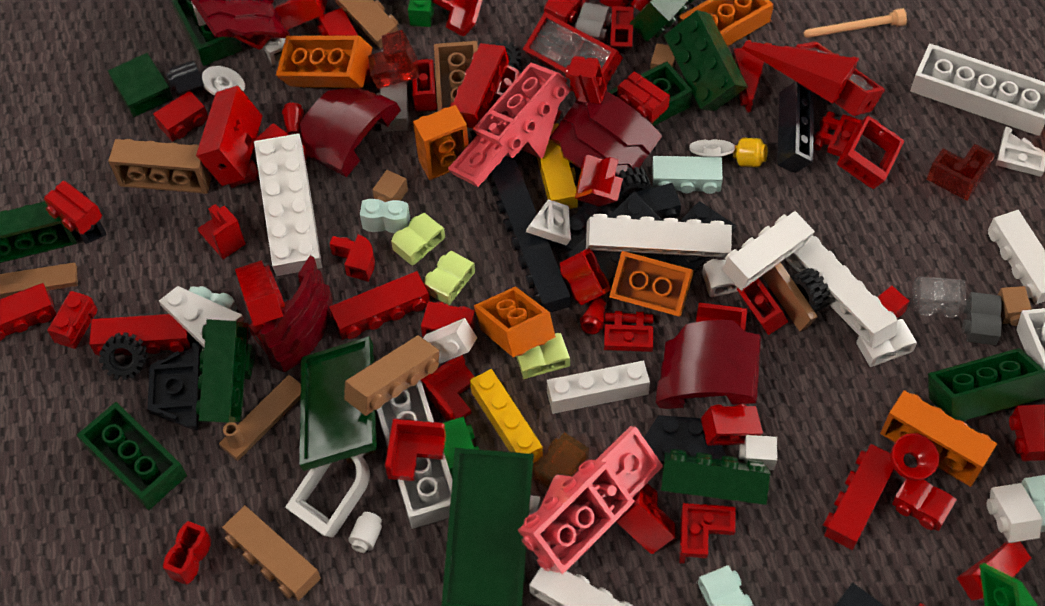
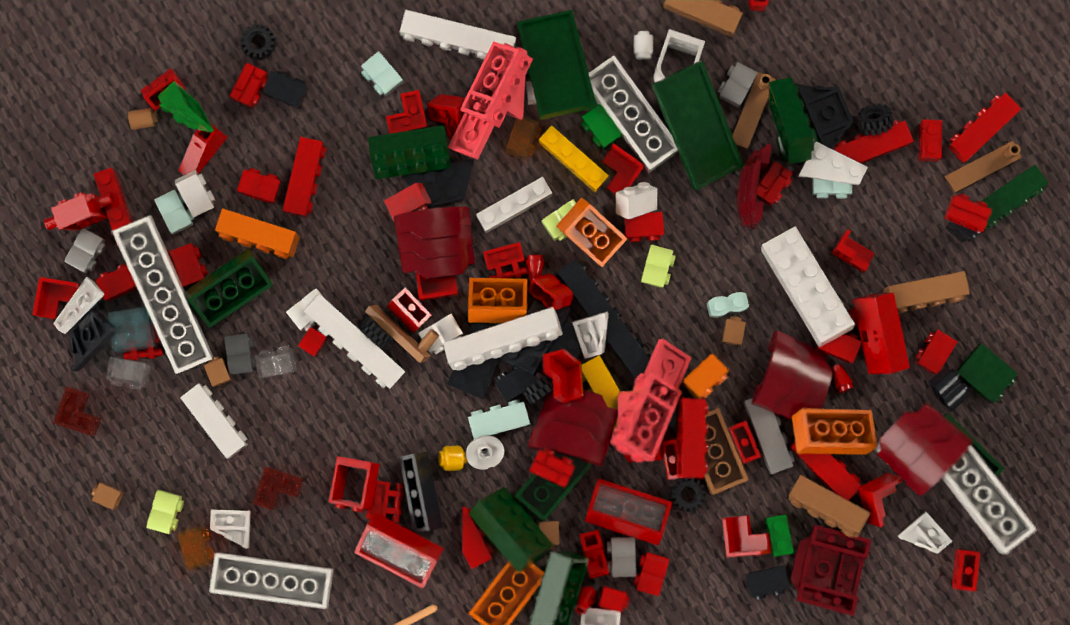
camera: 160 degrees right, 25 degrees up
dark green brick [77,402,187,511] -> none
white dish [201,66,245,95] -> none
red brick [235,260,285,326] -> none
red brick [329,234,375,282] -> none
red brick [329,271,430,340] -> none
medium nougat brick [344,335,440,416] -> none
clear red brick [368,29,420,89] -> none
red panel [385,419,446,481] -> none
yellowish green brick [391,213,445,266] -> none
red brick [565,56,607,104] -> none
white brick [722,211,815,290] -> none
white brick [739,435,777,470] -> none
red wedge [742,40,860,104] -> none
red piece [890,433,939,481] -> none
none -> light grey brick [718,62,758,108]

